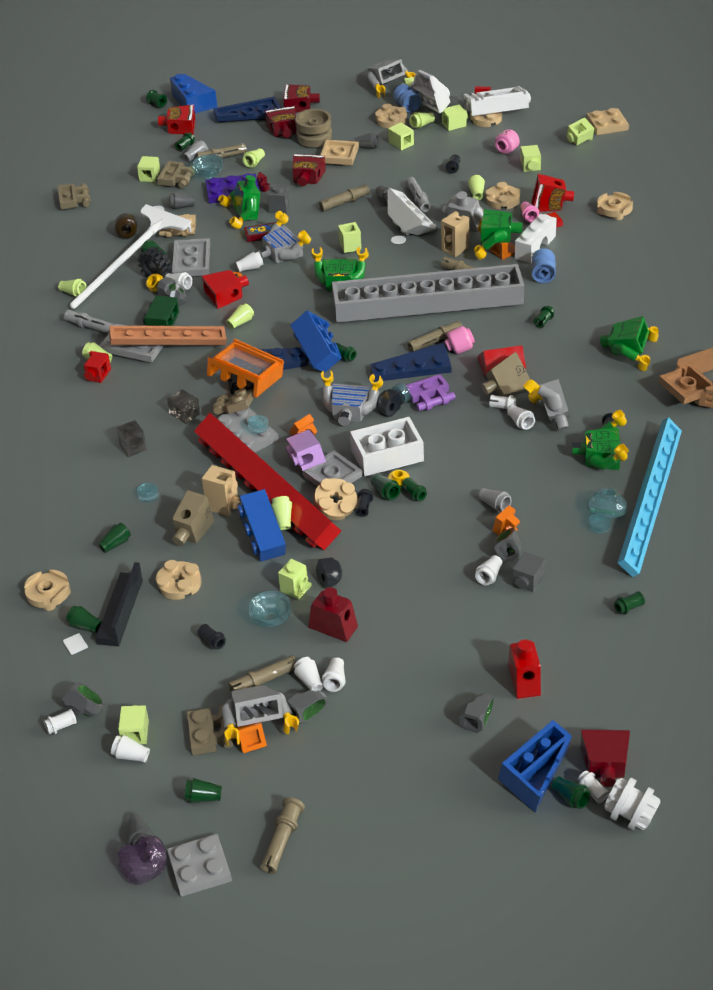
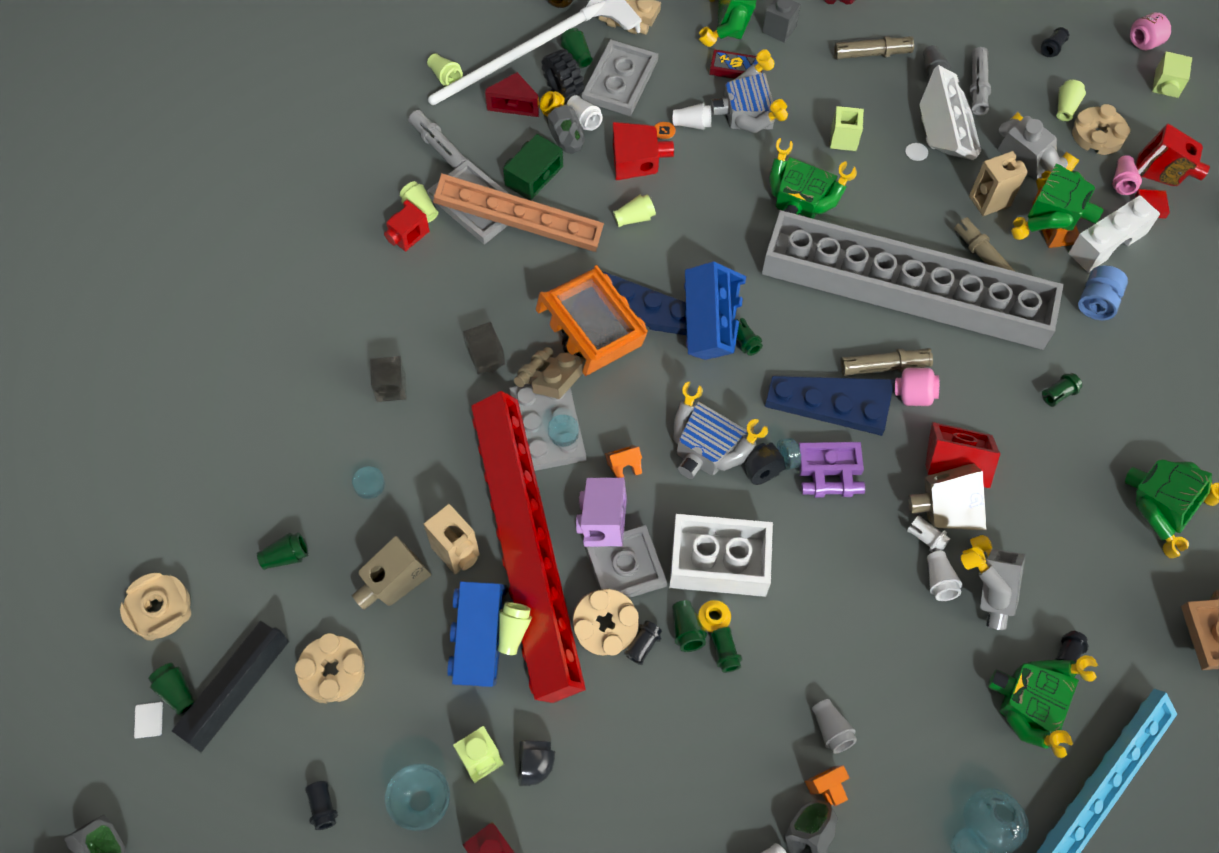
camera: 20 degrees right, 20 degrees up
none -> dark red slope [485,72,539,117]

